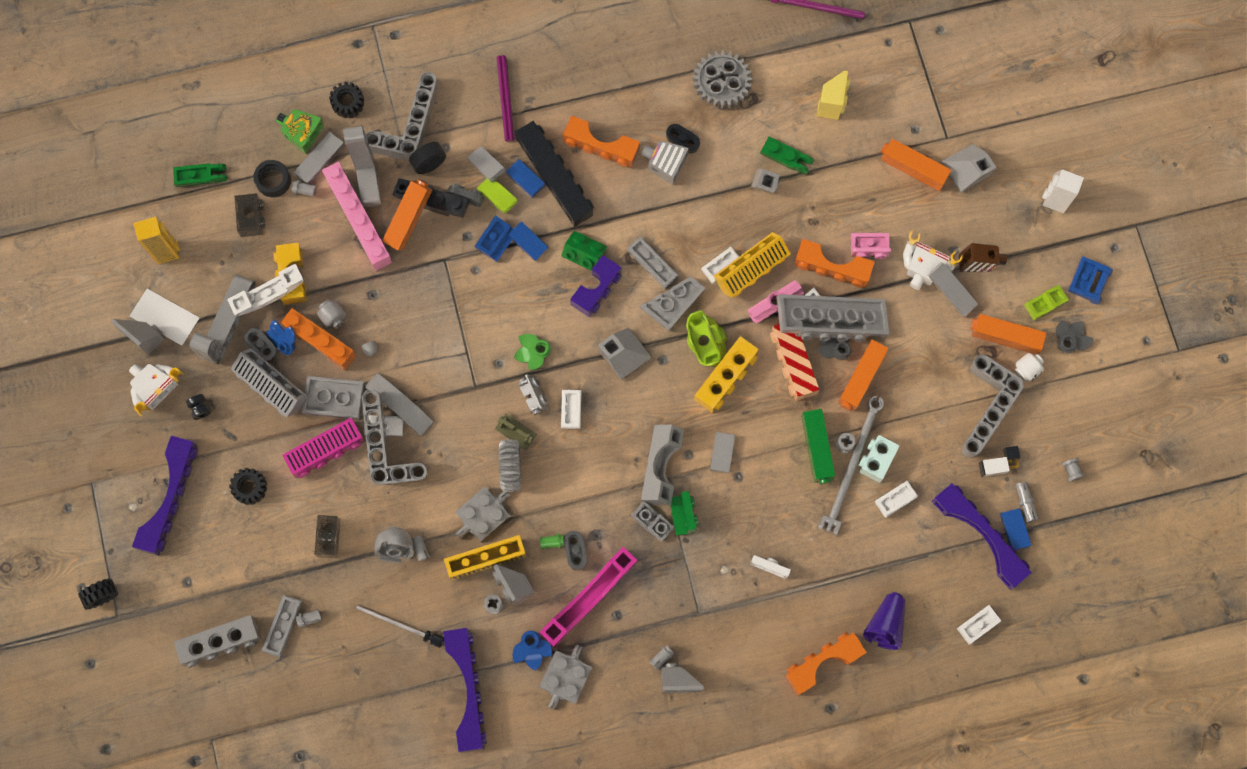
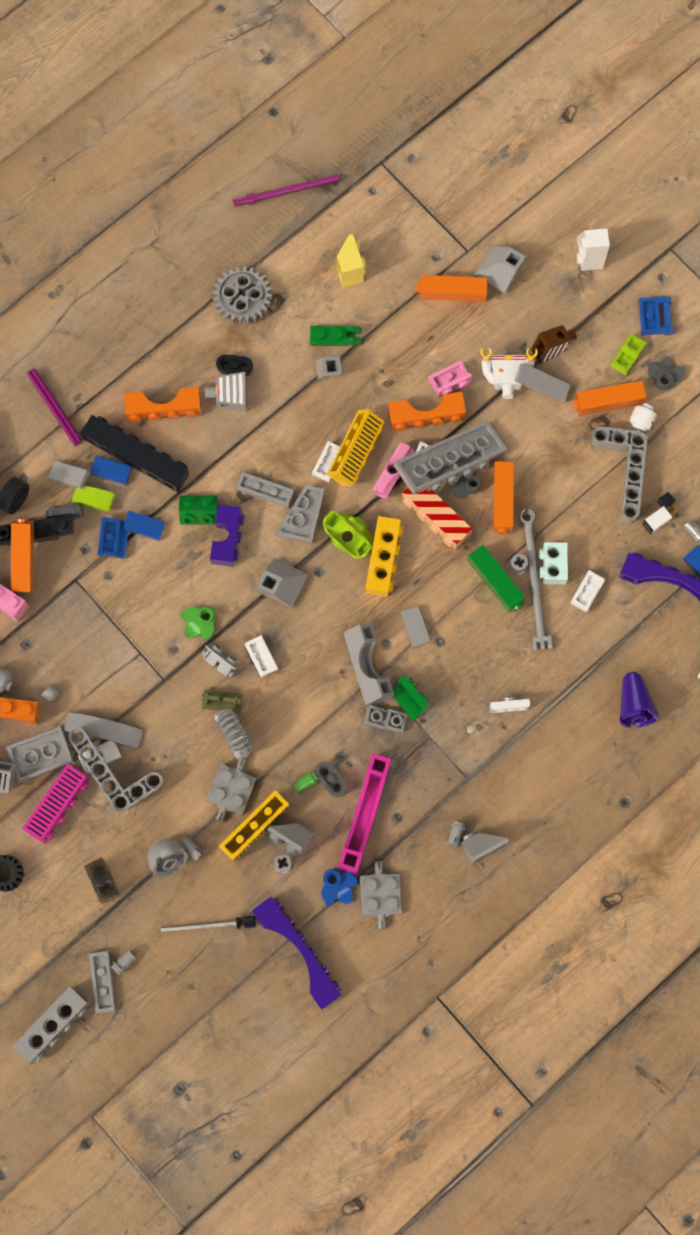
camera: 25 degrees left, 0 degrees up
orange arch [785,632,867,696] -> none

